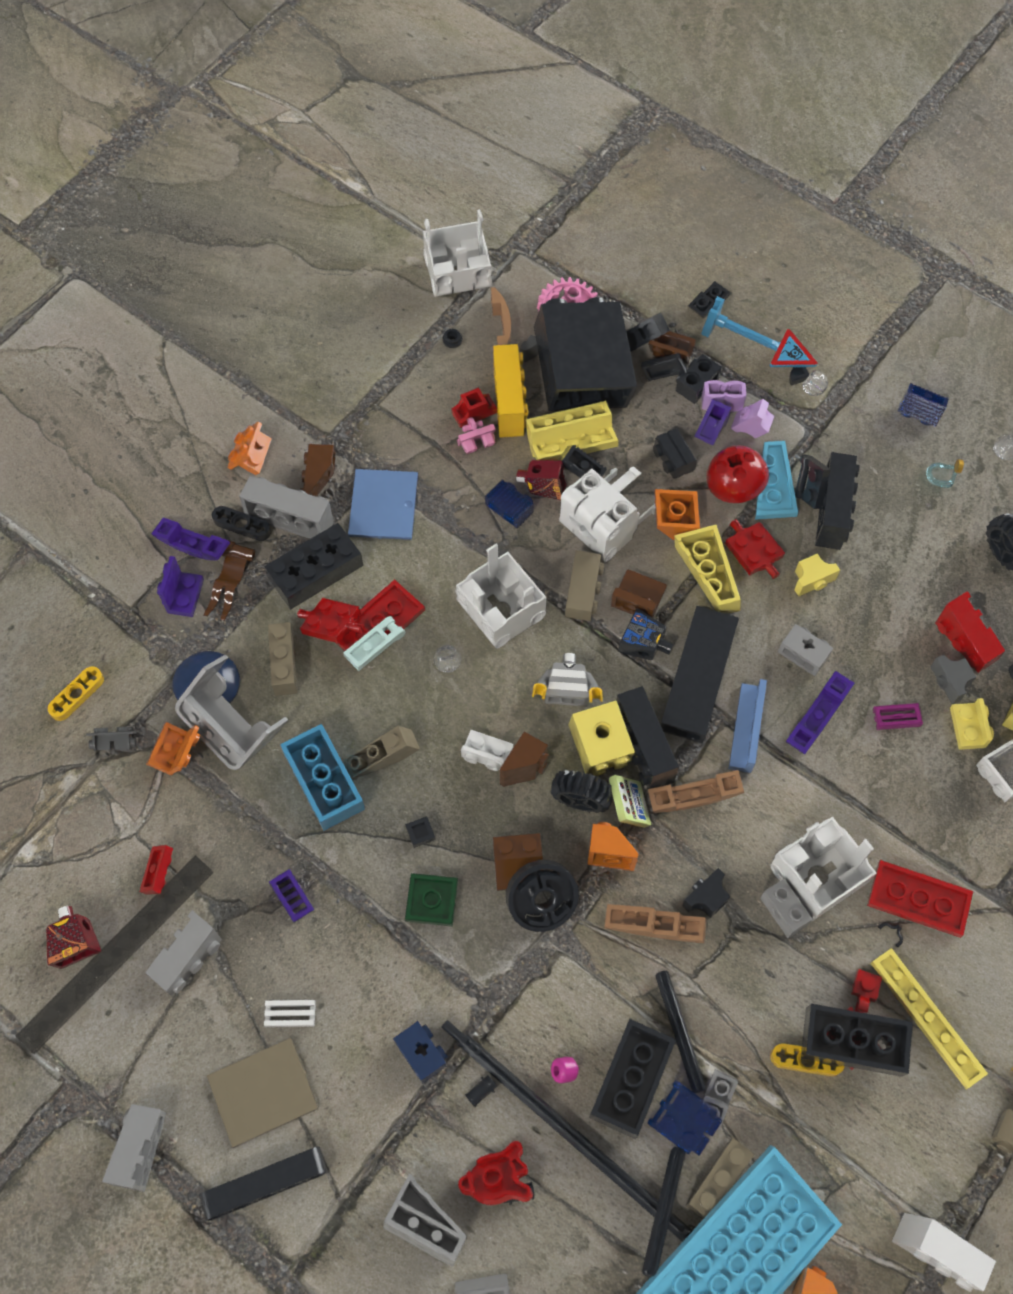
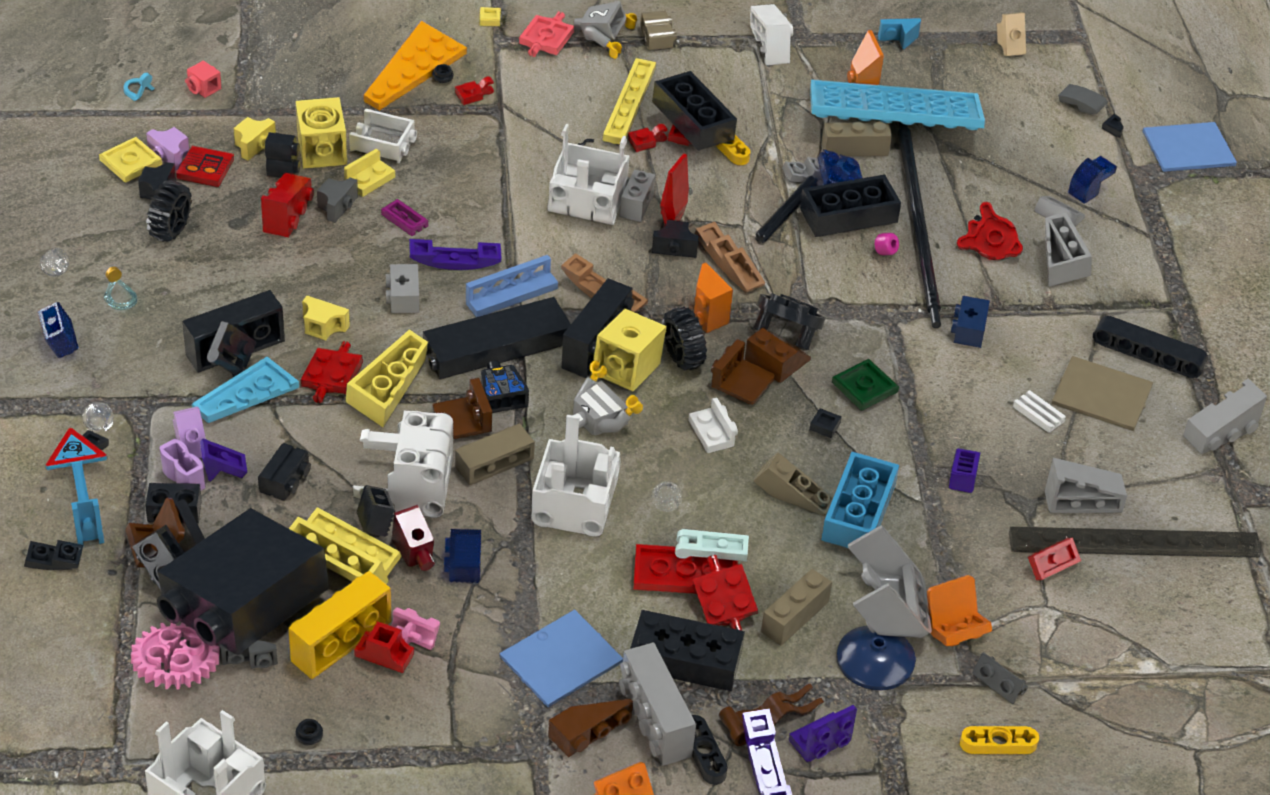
camera: 135 degrees left, 20 degrees down
dark red torso [46,906,102,969] -> none
black pin [465,1075,497,1107] -> none
medium nougat slope [491,287,511,345] -> none
reddish brown slope [500,731,549,787] -> none
tile [609,775,651,828] -> none
black axle [642,1147,685,1277] -> none
orange slope [654,489,700,540] -> none
red piece [706,445,769,503] -> none
red plate [867,860,974,938] -> none
none -> red piece [660,153,689,226]
none -> reddish brown bracket [711,339,775,405]

